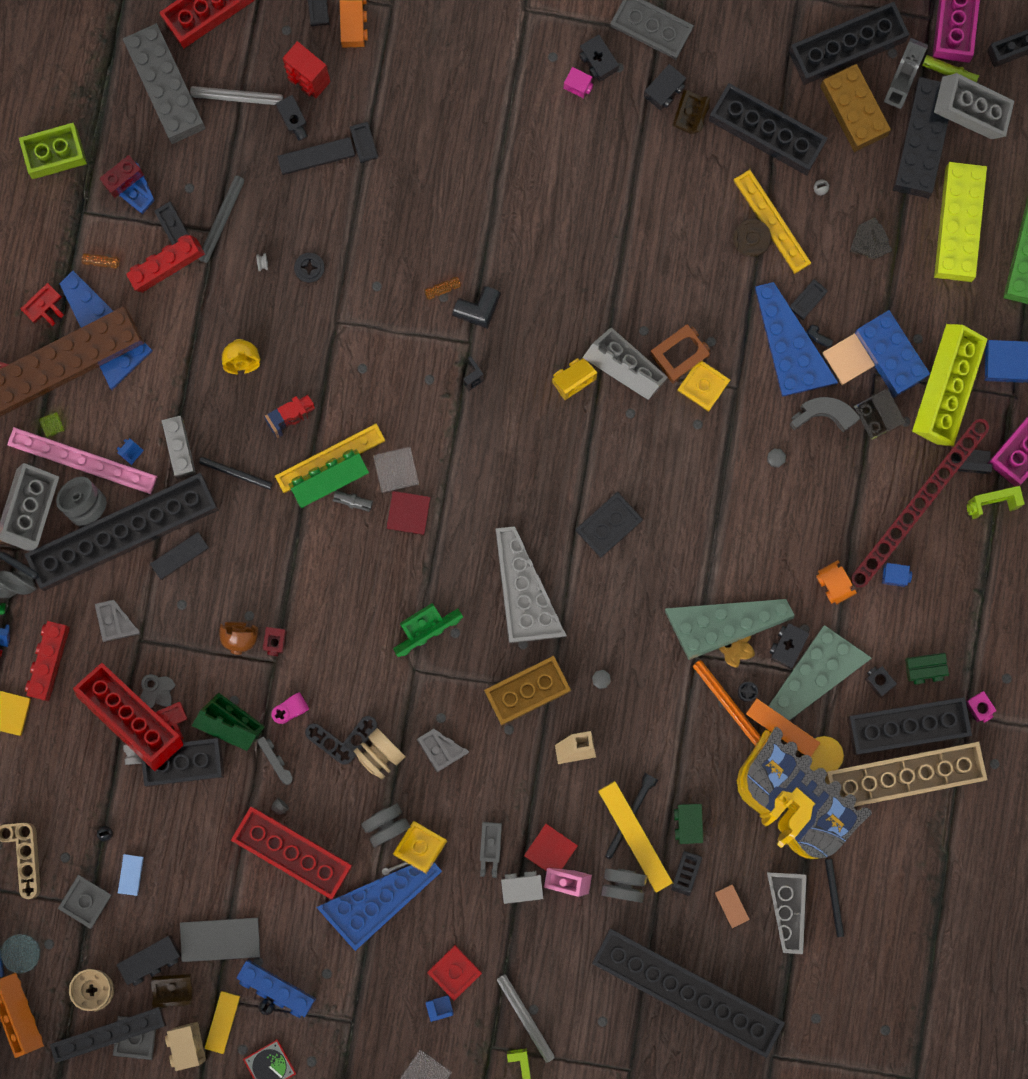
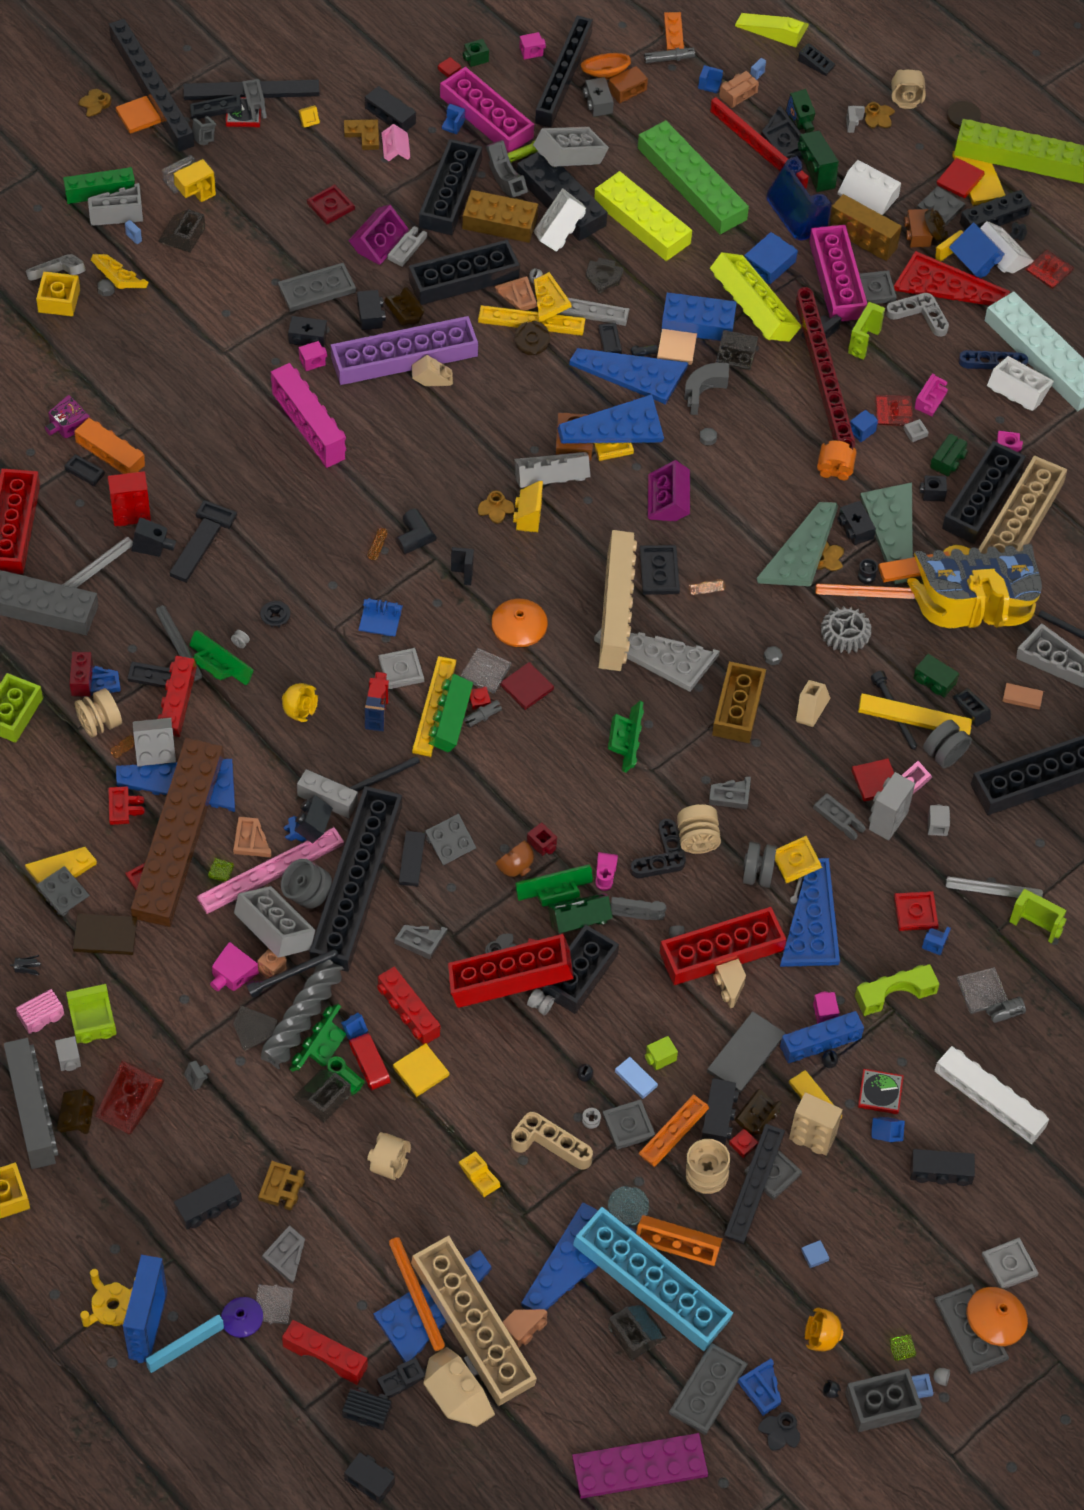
camera: 55 degrees left, 25 degrees down
none -> tan wheel [75,688,122,738]
none -> light grey brick [133,718,176,766]
none -> green bracket [189,630,254,685]
none -> nougat wing [233,817,272,858]
none -> dark pink brick [271,363,346,468]
none -> black brick [294,795,333,844]
none -> medium lavender brick [331,316,478,385]
none -> magenta slope [348,205,410,265]
none -> blue hinge [359,598,403,637]
none -> light grey tile [378,648,424,689]
none -> light grey hinge [388,226,427,267]
none -> tan slope [412,355,453,386]
none -> dark grey hinge [425,813,476,865]
none -> red plate [469,687,491,710]
none -> pearl gold plate [478,491,514,524]
none -> orange dish [491,599,548,647]
none -> nougat wing [495,276,537,311]
none -> green bracket [515,864,593,907]
none -> white slope [533,188,586,252]
none -> yellow wing [534,272,572,322]
none -> blue wing [557,394,664,443]
none -> light grey tile [558,297,629,326]
none -> light grey bush [582,1108,601,1129]
none -> tan brick [598,530,637,671]
none -> orange tile [639,1094,709,1167]
none -> lime brick [645,1036,678,1071]
none -> magenta slope [648,460,690,521]
none -> clear orange axle [689,580,725,595]
none -> tan slope [713,959,746,1008]
none -> red plate [729,1129,758,1158]
none -> dark pink brick [813,991,839,1024]
none -> light grey gear [821,606,871,654]
none -> lime arch [855,964,939,1016]
none -> clear red piece [876,395,913,426]
none -> light grey plate [904,419,929,442]
none -> dark pink hinge [915,373,948,416]
none -> light grey brick [928,804,950,836]

